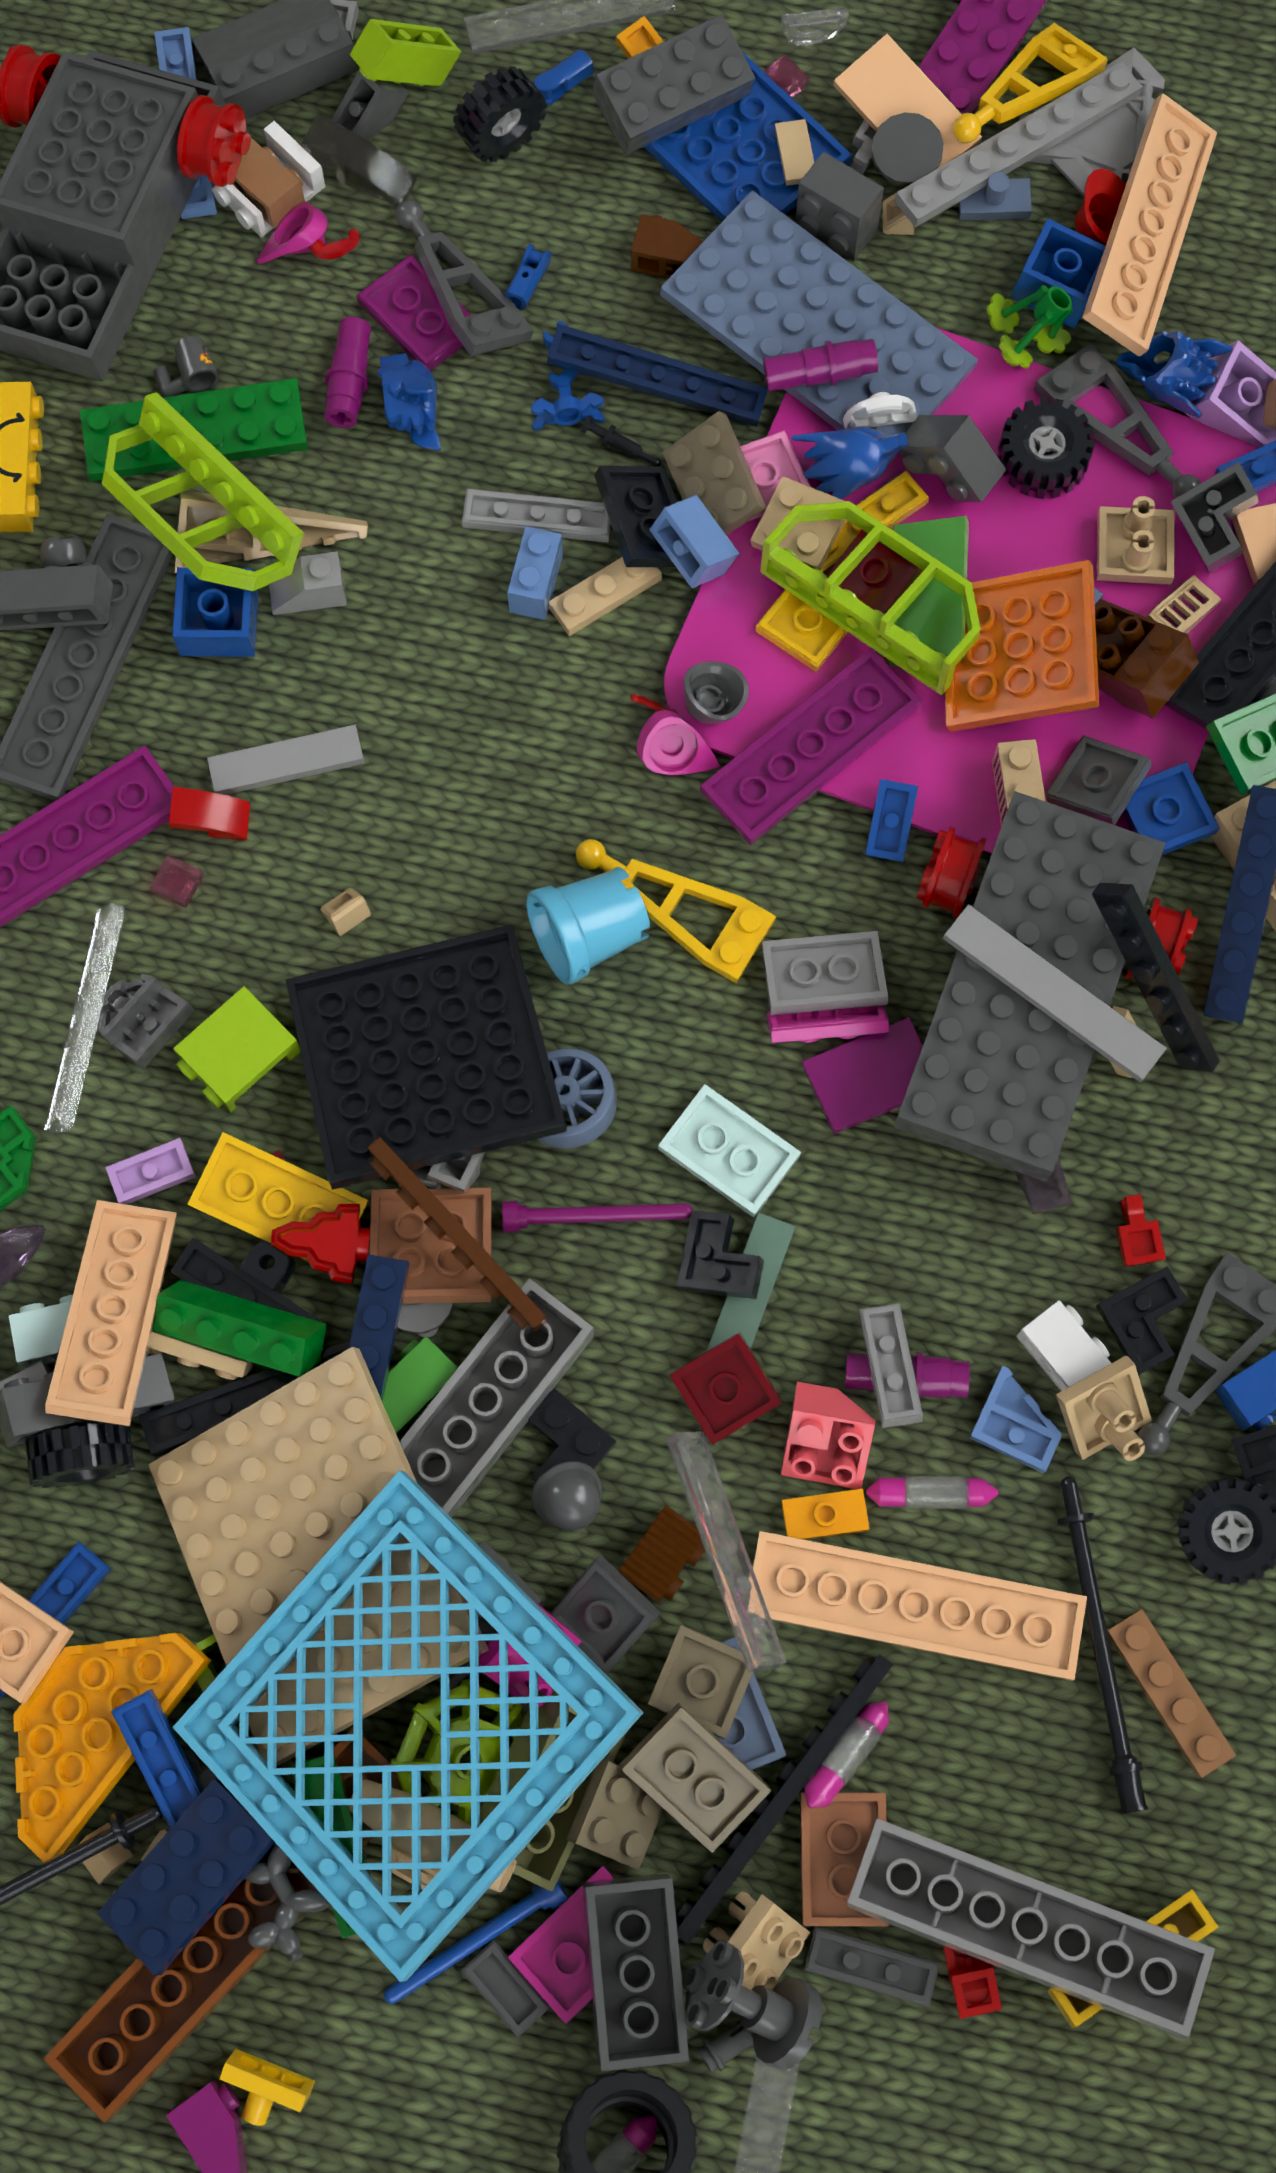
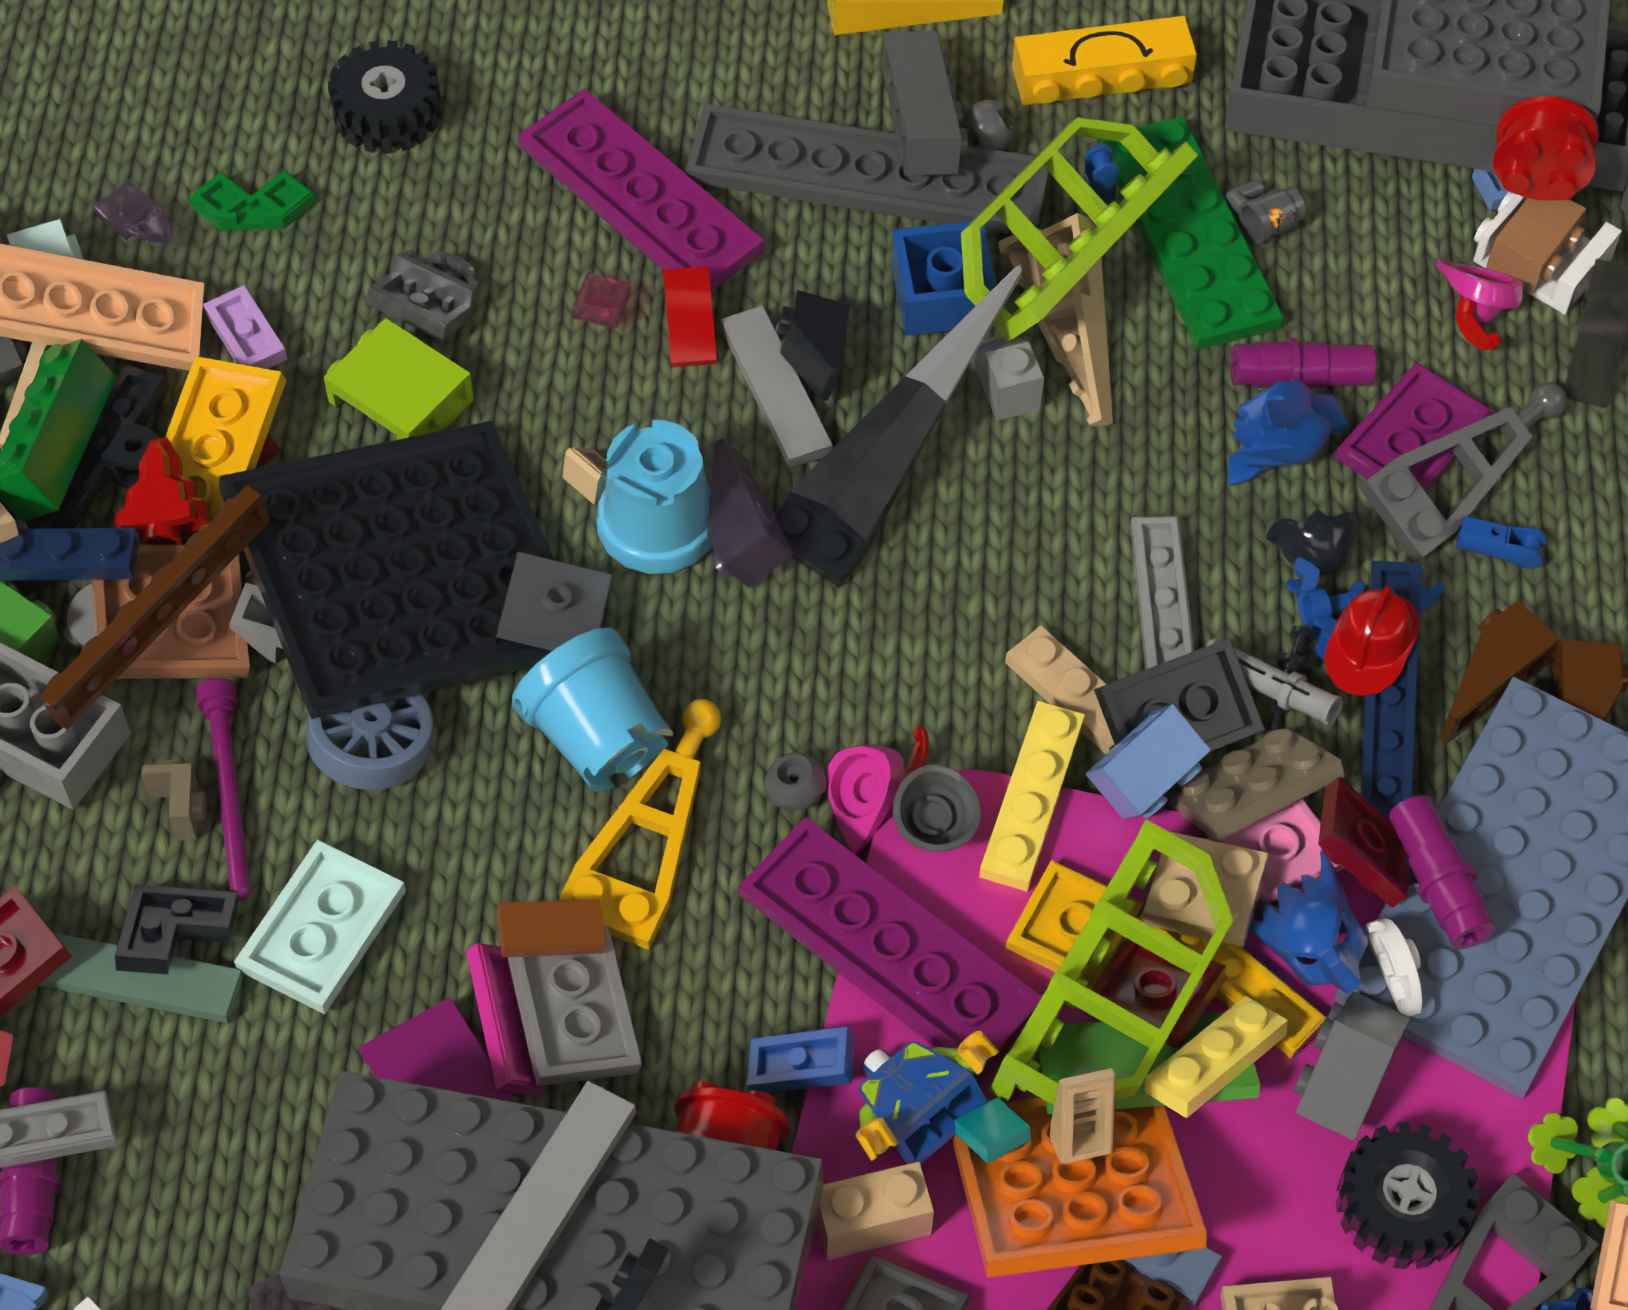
camera: 80 degrees right, 15 degrees down
clear tile [44,903,125,1134] -> none
medium blue brick [507,526,563,620] -> none
none -> dark tan bracket [141,760,206,841]
none -> dark grey plate [496,552,612,651]
none -> dark orange tile [496,899,607,957]
none -> medium azure piece [596,419,720,574]
none -> clear purple slope [707,438,794,588]
none -> black plate [762,265,1022,588]
none -> dark grey plate [765,752,827,811]
none -> black slope [776,290,850,401]
none -> blue torso [856,1030,1000,1165]
none -> teal tile [955,1097,1031,1164]
none -> light yellow plate [979,701,1085,892]
none -> tan slope [1050,1068,1115,1164]
none -> blue bar [1084,144,1120,218]
none -> light yellow plate [1145,996,1288,1118]
none -> light grey pin [1206,638,1343,726]
none -> black hair [1267,510,1359,575]
none -> dark red plate [1318,776,1410,908]
none -> red piece [1324,586,1420,696]
none -> reddish brown slope [1441,600,1560,744]

